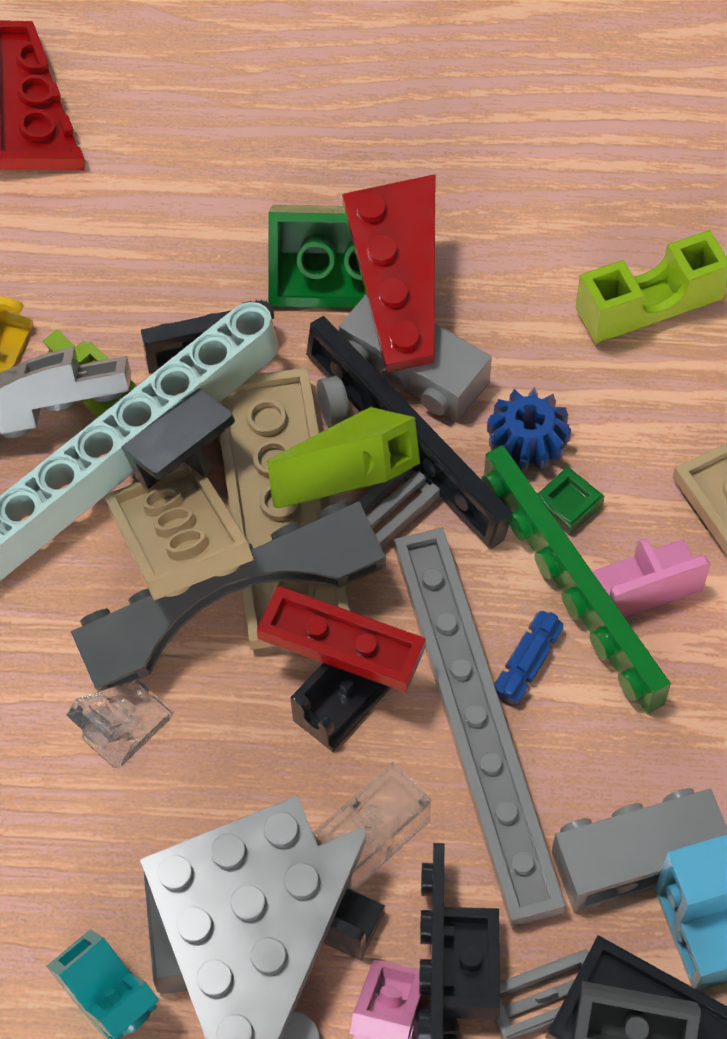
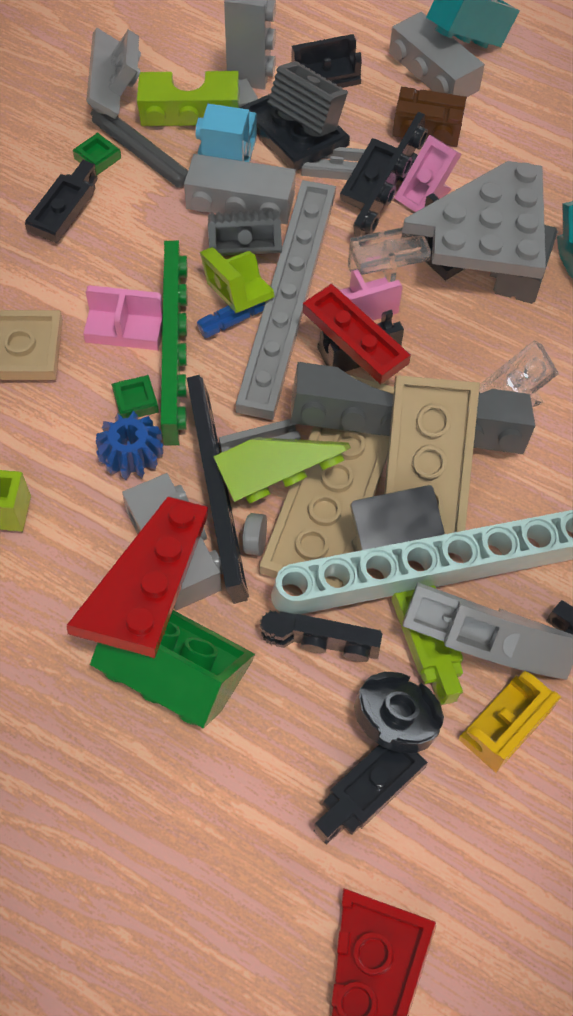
camera: 155 degrees left, 0 degrees up
none -> lime panel [200,247,275,313]
none -> dark grey brick [208,209,282,256]
none -> black hinge [313,745,428,845]
none -> bright pink panel [340,270,402,320]
none -> black tile [354,671,444,754]

